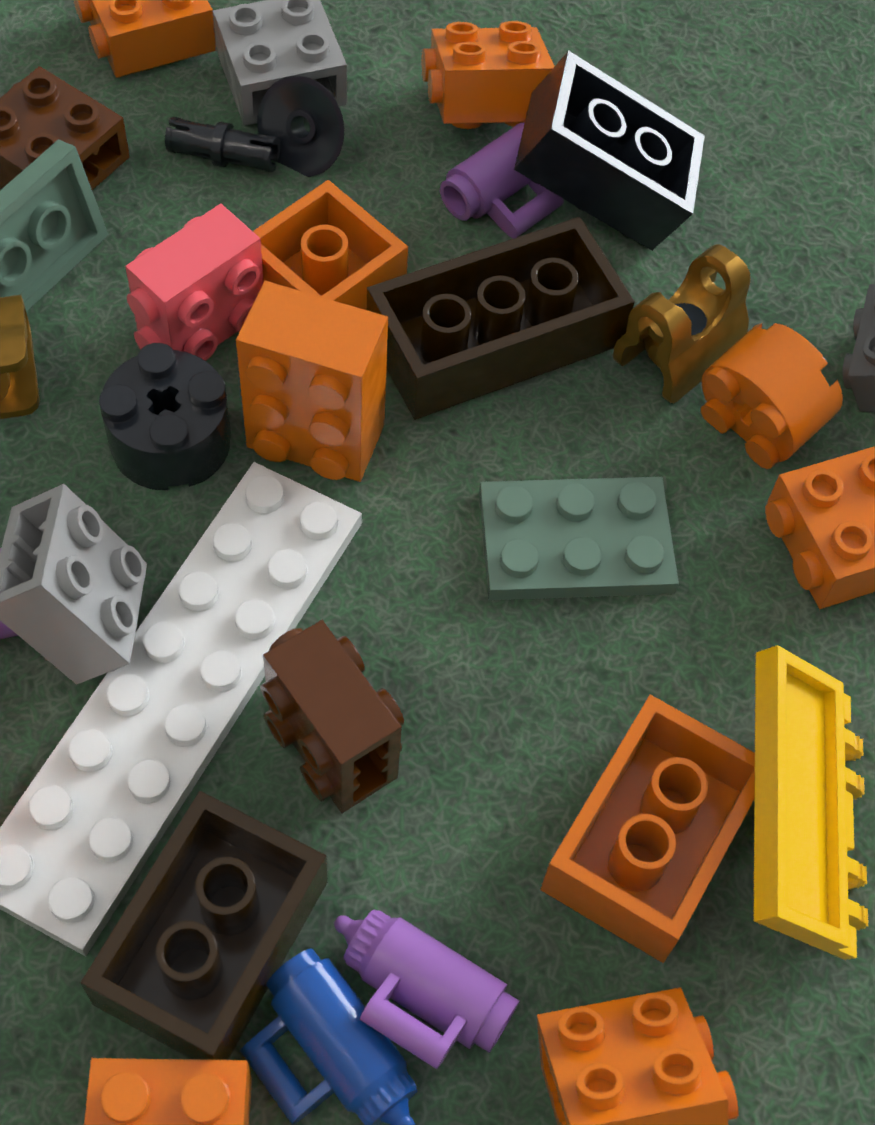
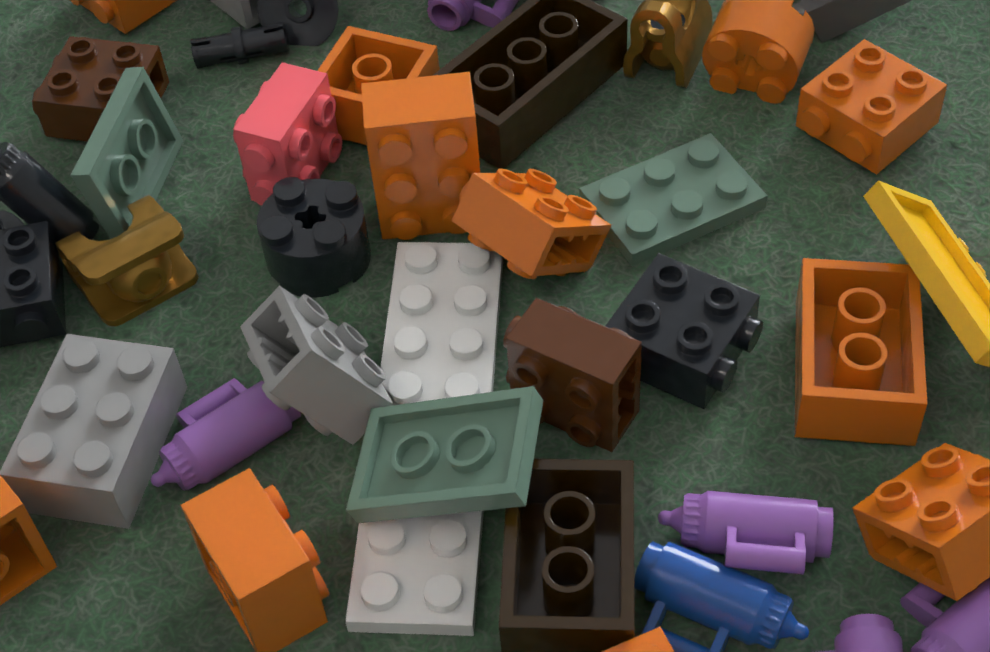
camera: 15 degrees left, 10 degrees down
none -> sand green plate [346,386,543,524]
none -> orange brick [452,169,612,279]
none -> black brick [605,253,763,409]

